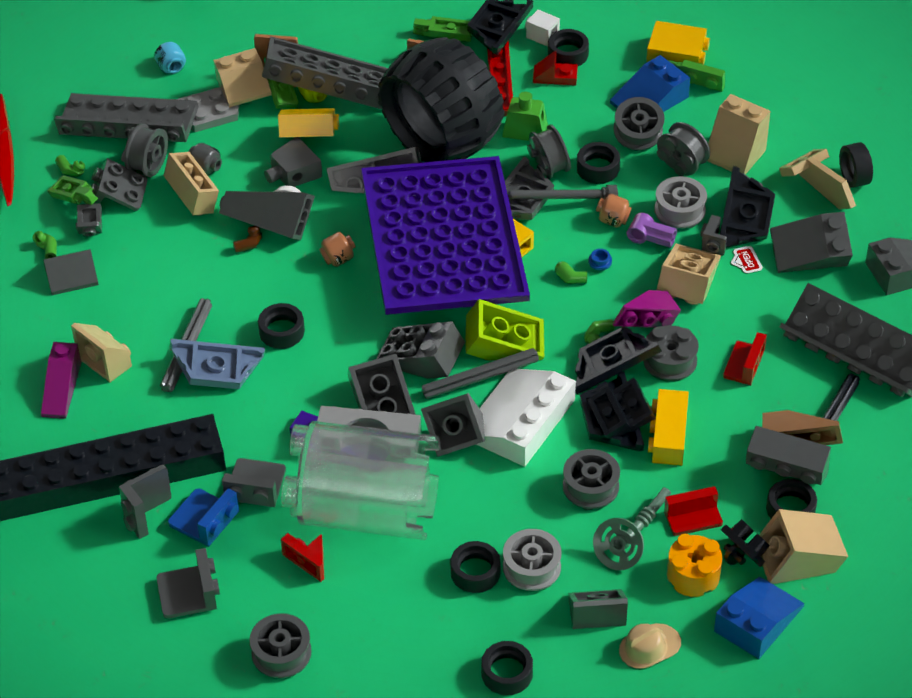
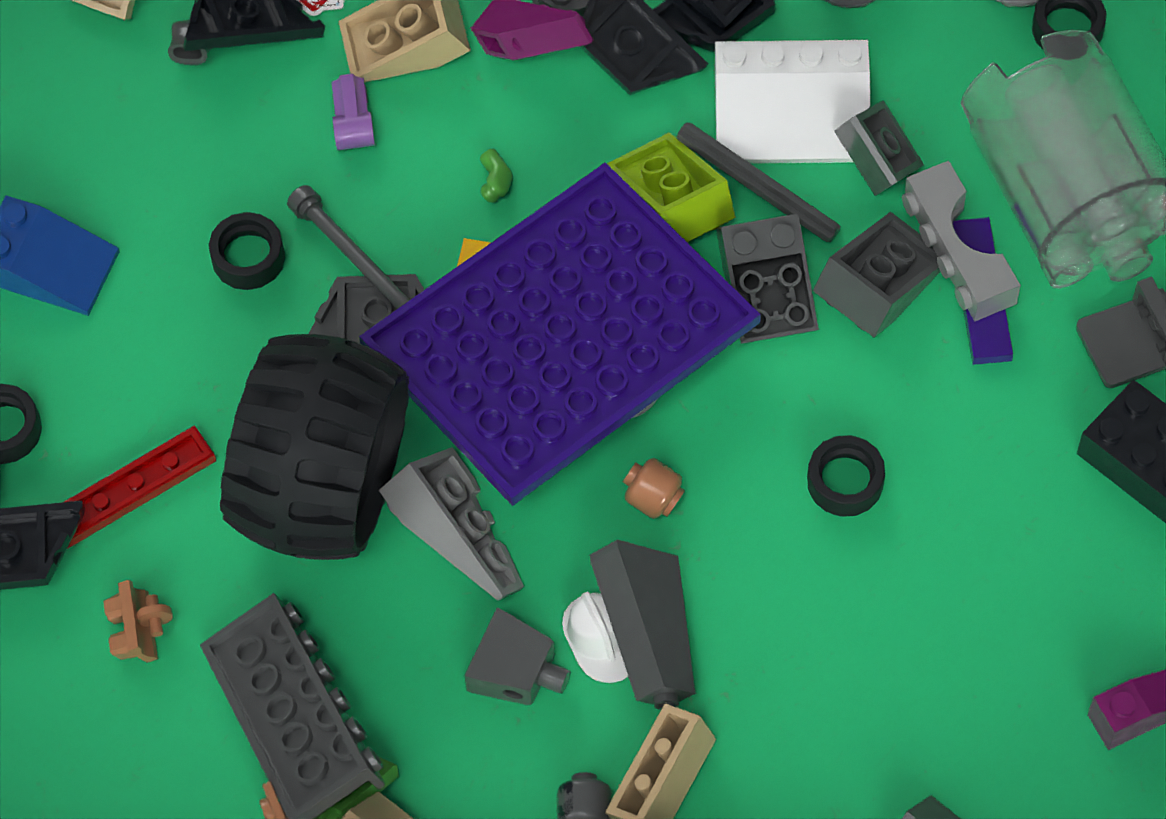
camera: 120 degrees left, 15 degrees up
tan slope [71,323,132,382] -> none
dark grey axle [160,298,212,392] -> none
sand blue wing [170,339,265,389] -> none
reddish brown arm [233,226,262,253] -> none
yellow brick [278,108,339,138] -> none
bright green hinge [413,16,472,42] -> none
bright green torso [502,92,548,141] -> none
dark grey wheel [527,124,571,179] -> none
red slope [533,51,578,85] -> none
bright green arm [584,319,615,344] -> none
blue plate [588,249,612,270] -> none
nougat head [596,194,632,228] -> none
dark grey wheel [614,97,665,150] -> none
light grey wheel [655,176,707,228] -> none
dark grey wheel [657,122,710,176] -> none
dark grey bracket [701,215,727,256] -> none
tan slope [708,94,771,174] -> none

